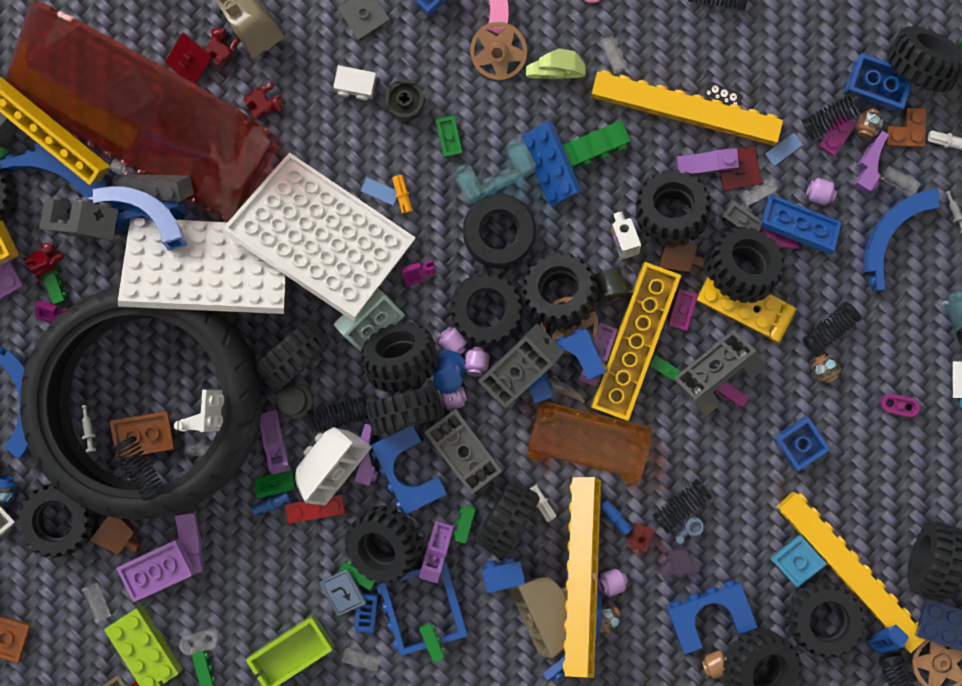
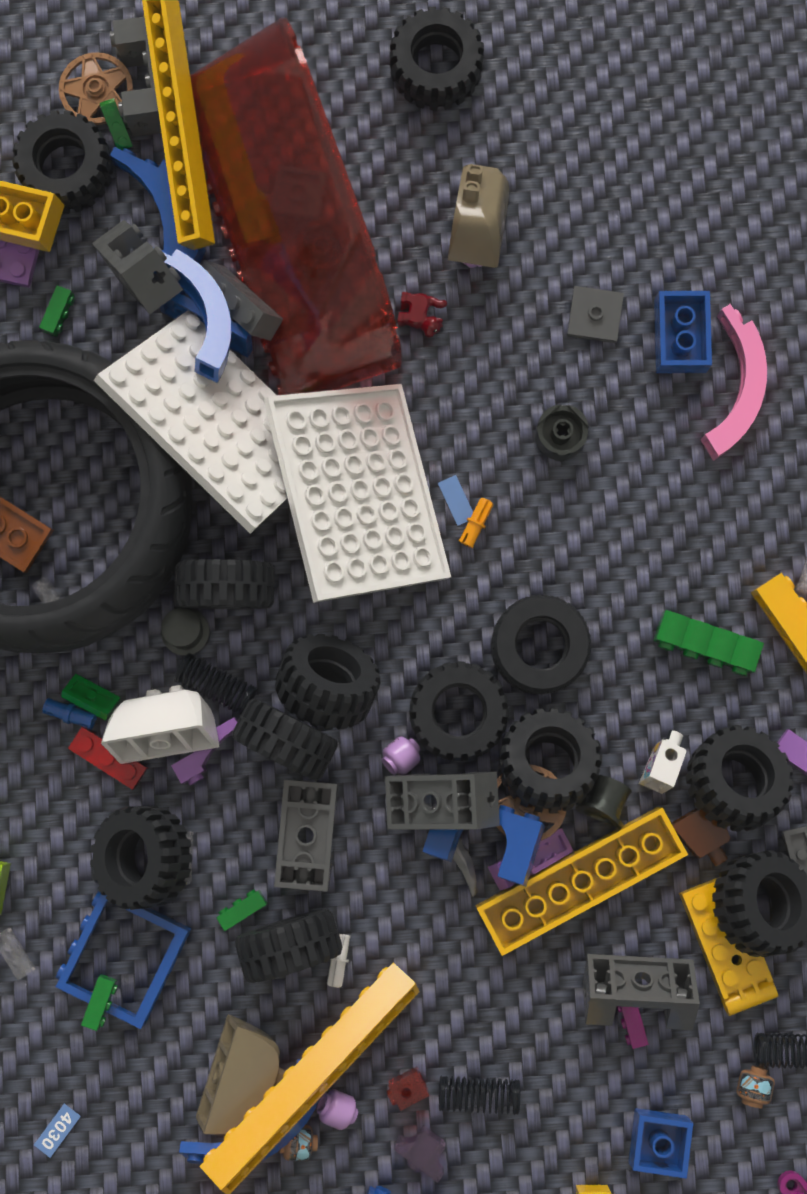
camera: 45 degrees right, 5 degrees down
dark red animal [22,242,65,280] -> none
magenta plate [35,300,67,323] -> none
clear piece [108,158,127,177] -> none
dark red piece [165,32,213,87] -> none
white plate [174,390,224,432] -> none
dark red animal [204,27,241,69] -> none
medium lavender slope [260,410,291,475] -> none
sand blue piece [320,569,366,616] -> none
white brick [333,65,377,101] -> none
light aqua slope [333,288,405,352] -> none
green piece [339,560,375,590] -> none
blue slope [354,592,378,633] -> none
blue arch [370,426,447,514] -> none
magenta plate [401,260,436,287] -> none
medium lavender slope [419,521,454,583] -> none
blue piece [433,350,466,393] -> none
green plate [436,116,462,158] -> none
lavender head [438,327,467,354] -> none
lavender head [440,386,467,411] -> none
clear light blue plate [453,138,537,206] -> none
medium nougat wheel [470,22,527,80] -> none
blue brick [482,555,525,593] -> none
blue plate [521,120,581,206] -> none
yellowish green connector [526,48,586,79] -> none
clear orange windscreen [526,401,651,485] -> none
blue pin [600,498,633,535] -> none
green piece [649,355,682,384] -> none
magenta plate [668,289,698,331] -> none
sand blue piece [675,516,704,544] -> none

